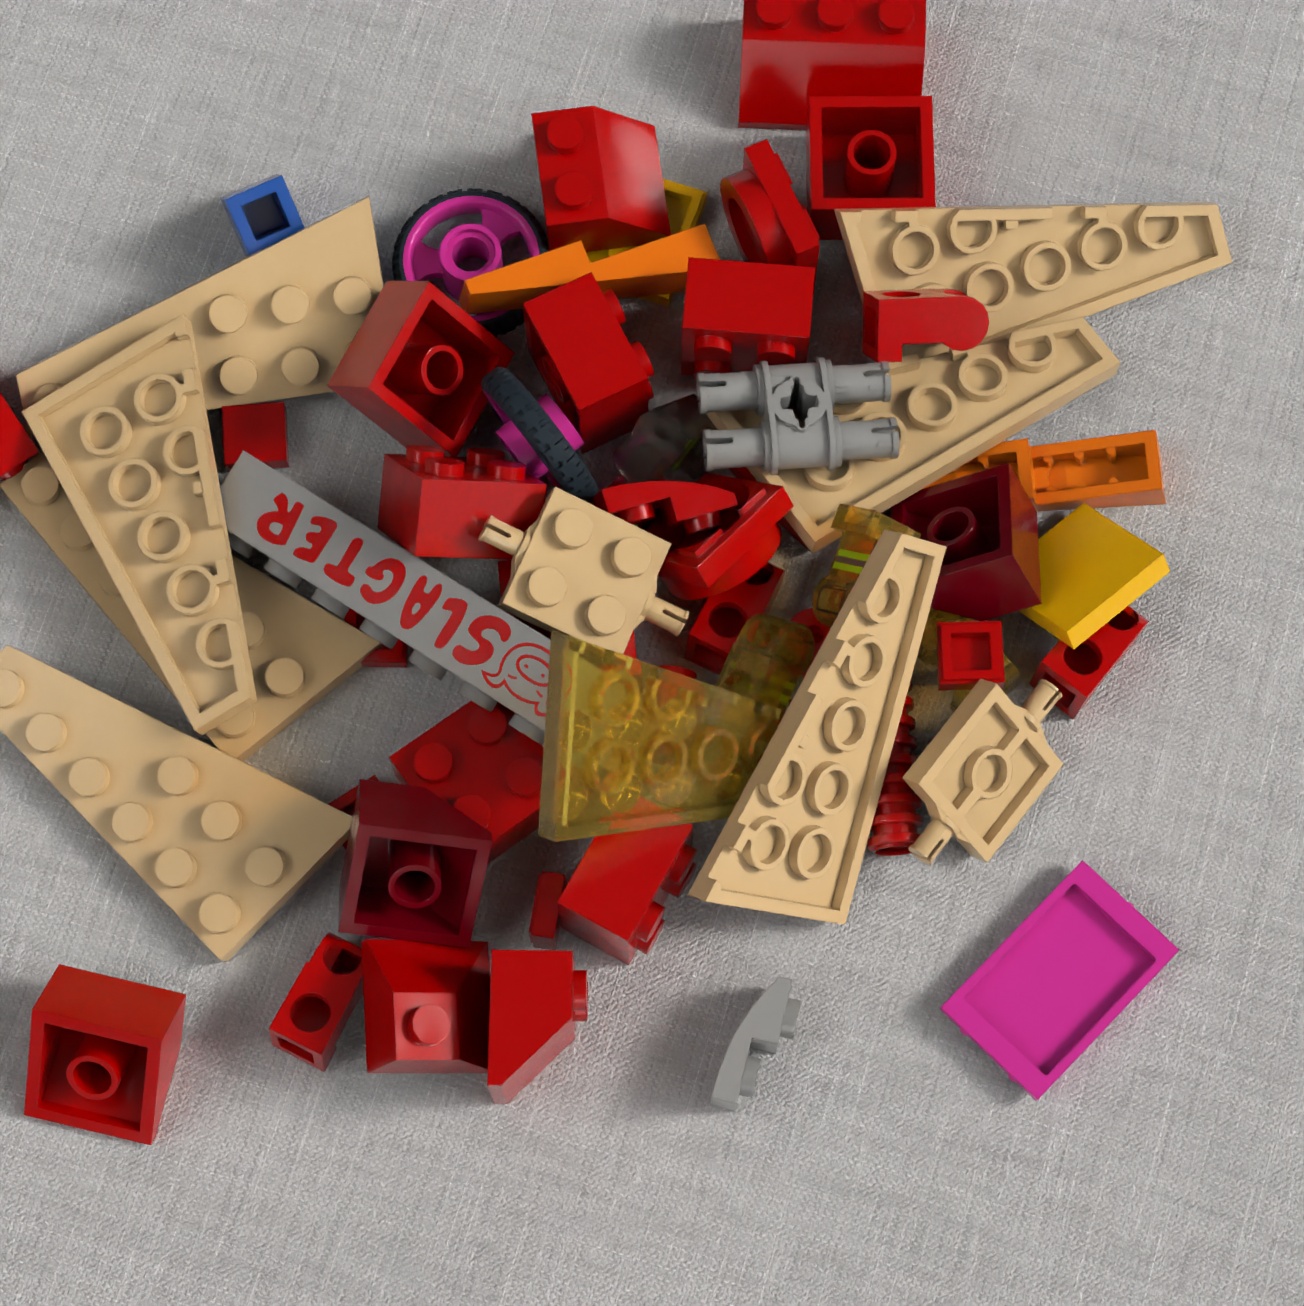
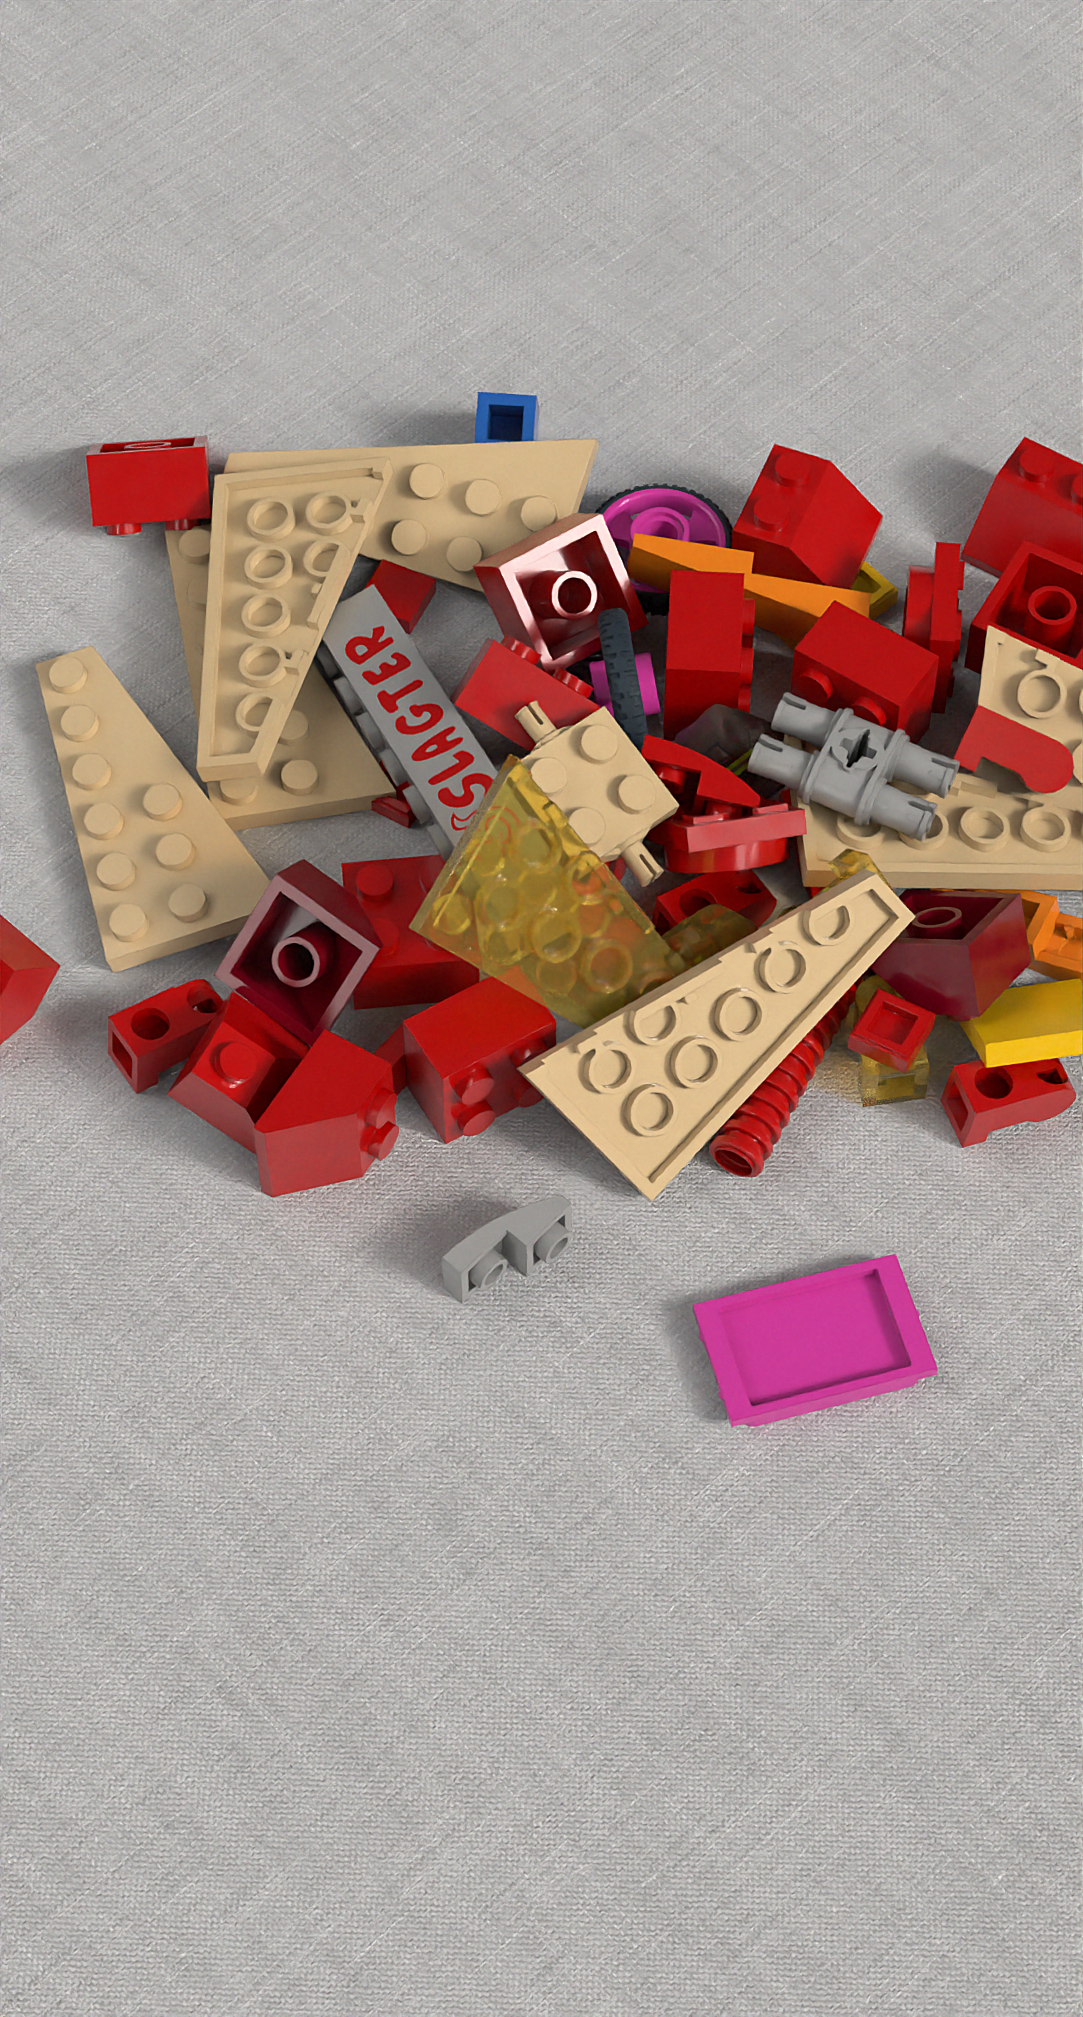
camera: 30 degrees right, 15 degrees down
tan plate [902,679,1064,866] -> none

